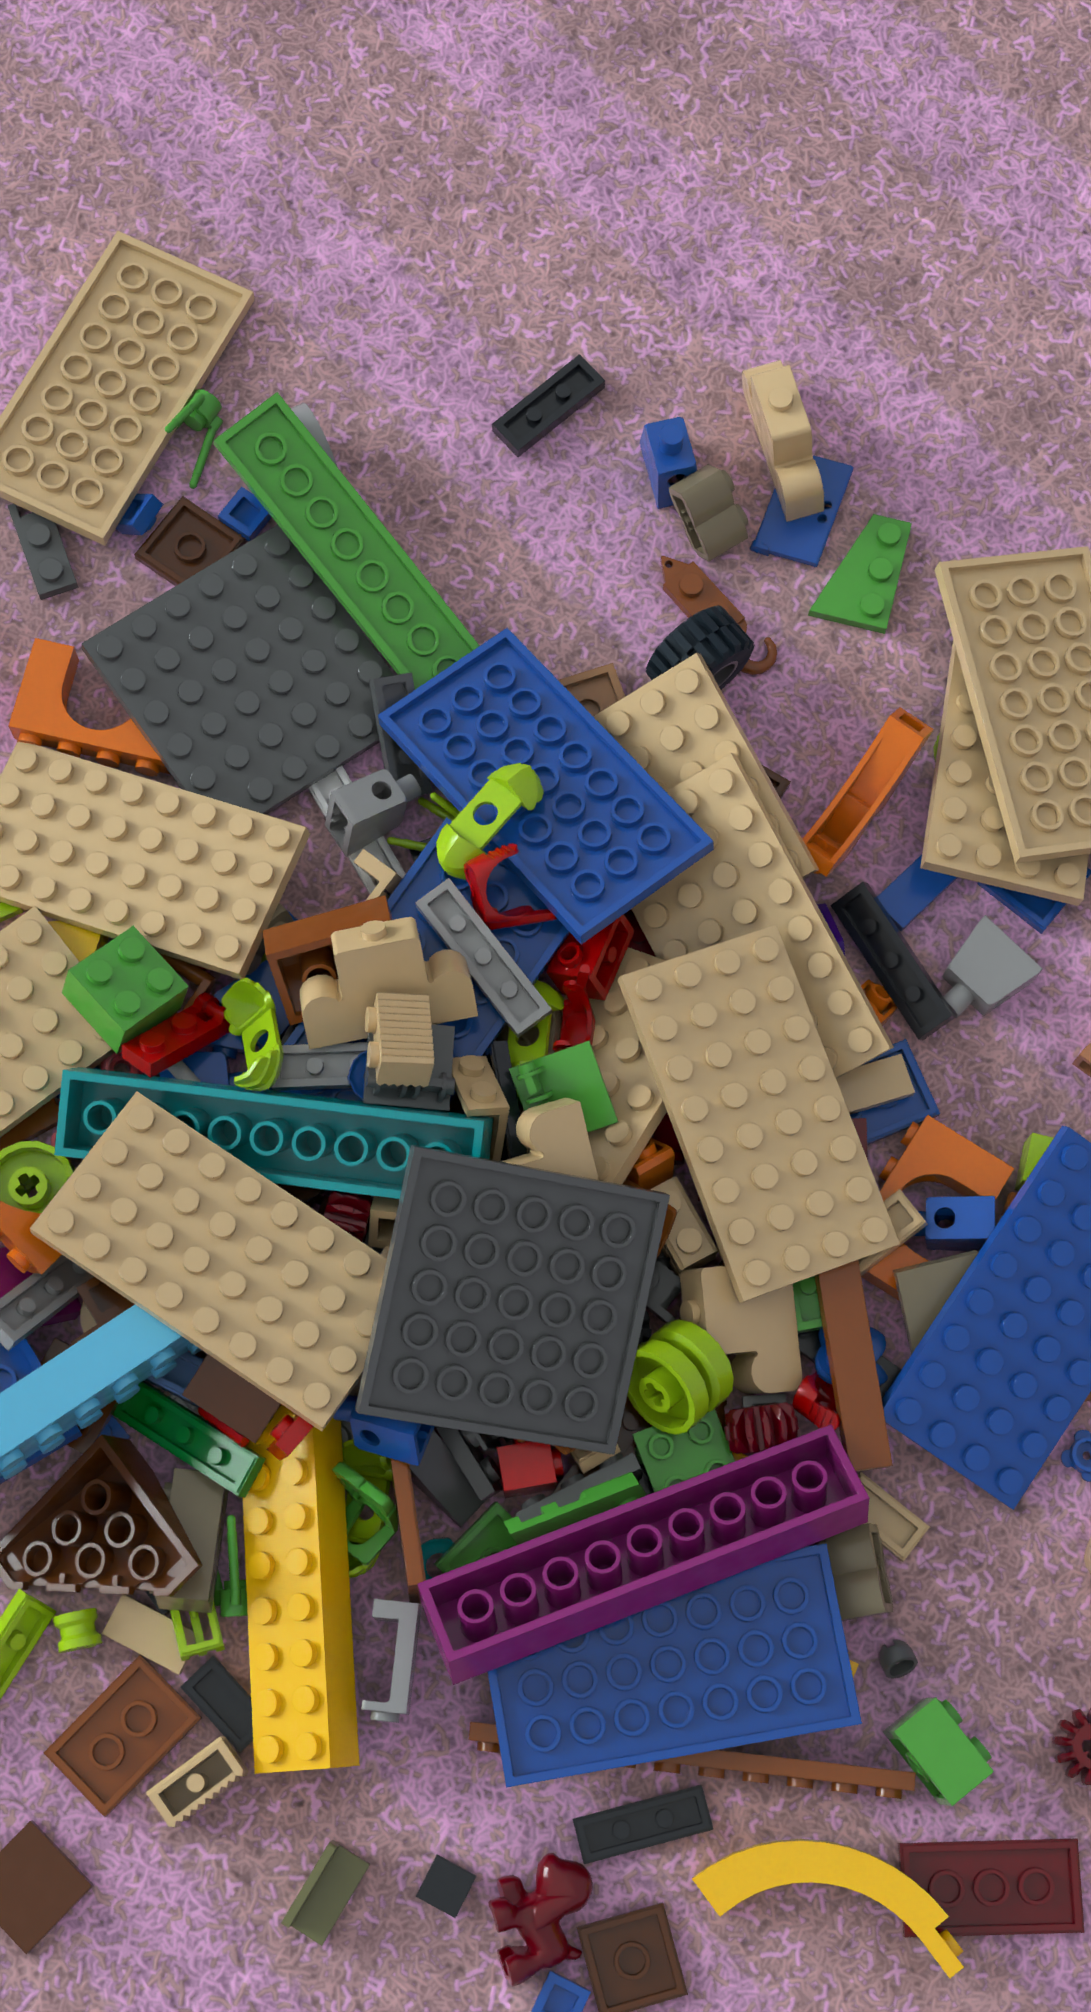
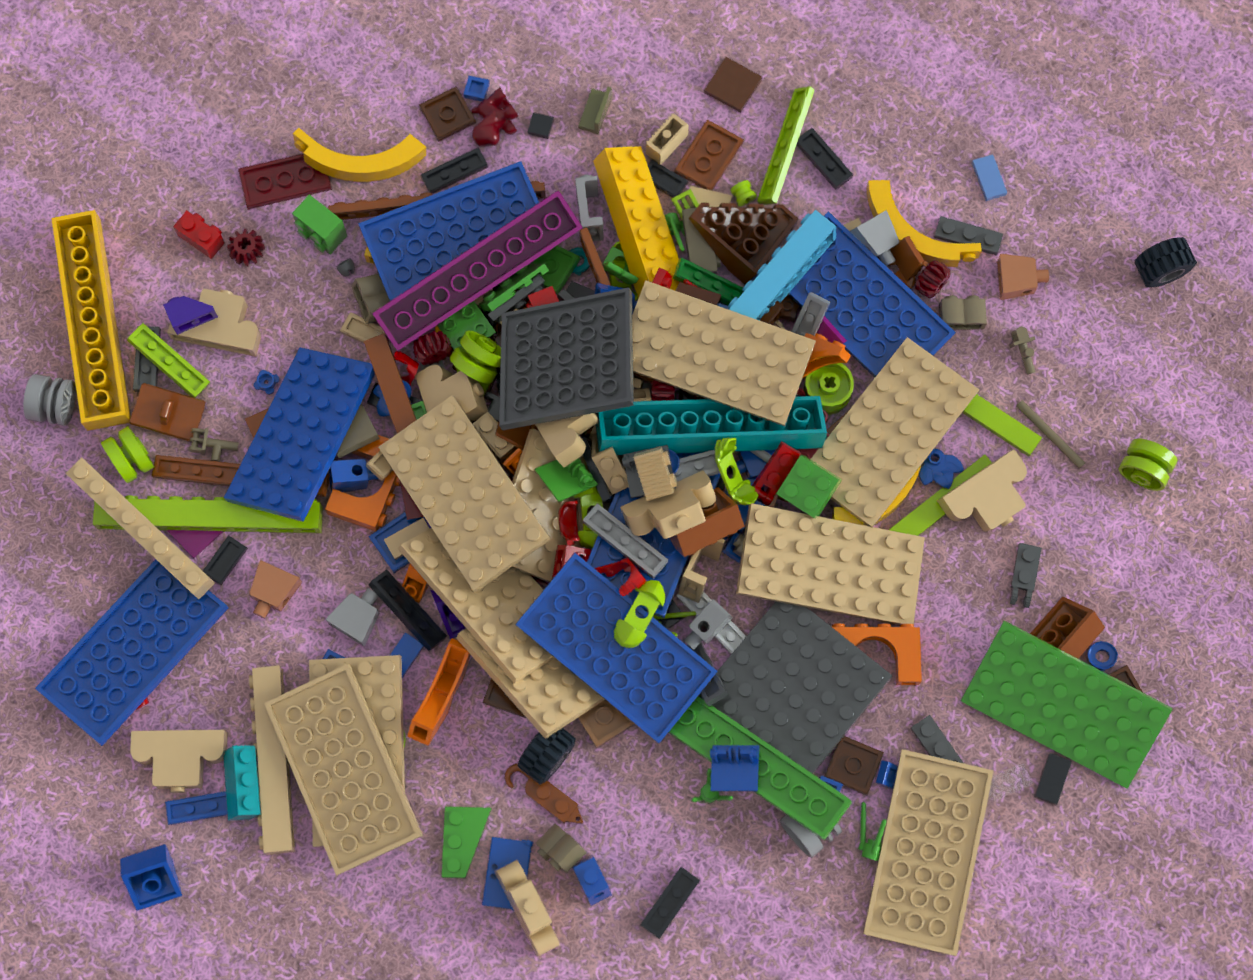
camera: 170 degrees right, 0 degrees up
none -> bright green plant [692,768,733,803]
none -> blue hinge [710,745,759,791]

